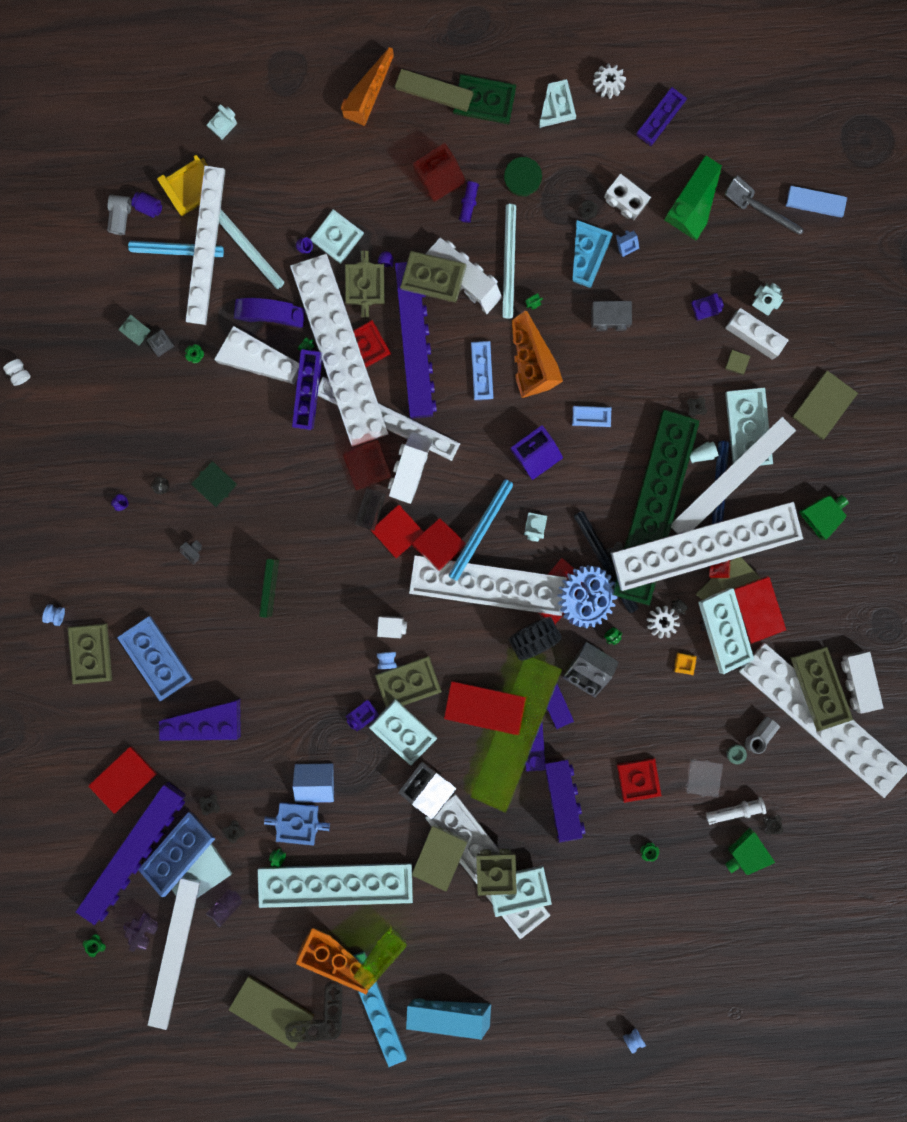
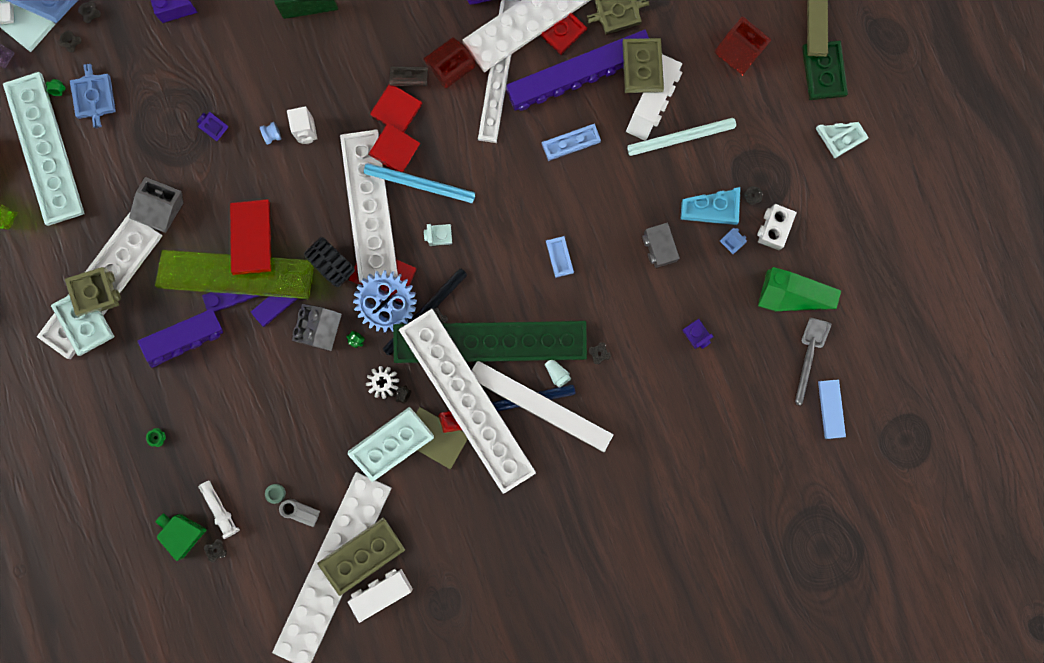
camera: 70 degrees right, 5 degrees down
light blue slope [293,763,334,803] -> none
light aqua tile [369,699,437,765] -> none
olive tile [375,656,442,708] -> none
dark purple hinge [378,251,393,267] -> none
white wedge [388,432,434,504] -> none
olive tile [412,824,469,891] -> none
dark purple pin [459,181,479,223] -> none
dark green tile [504,157,542,197] -> none
dark purple slope [510,425,563,480] -> none
orange wedge [512,311,563,398] -> none
green plate [525,293,543,310] -> none
white gear [593,63,626,99] -> none
red tile [617,758,662,803] -> none
dark purple plate [636,87,687,146] -> none
light orange tile [674,653,697,675] -> none
clear piece [687,759,723,797] -> none
white brick [725,308,788,360] -> none
olive tile [725,350,750,375] -> none
light aqua plate [725,388,773,466] -> none
red tile [734,576,786,644] -> none
light aqua brick [752,282,783,316] -> none
olive tile [792,371,858,440] -> none
green torso [798,495,849,540] -> none

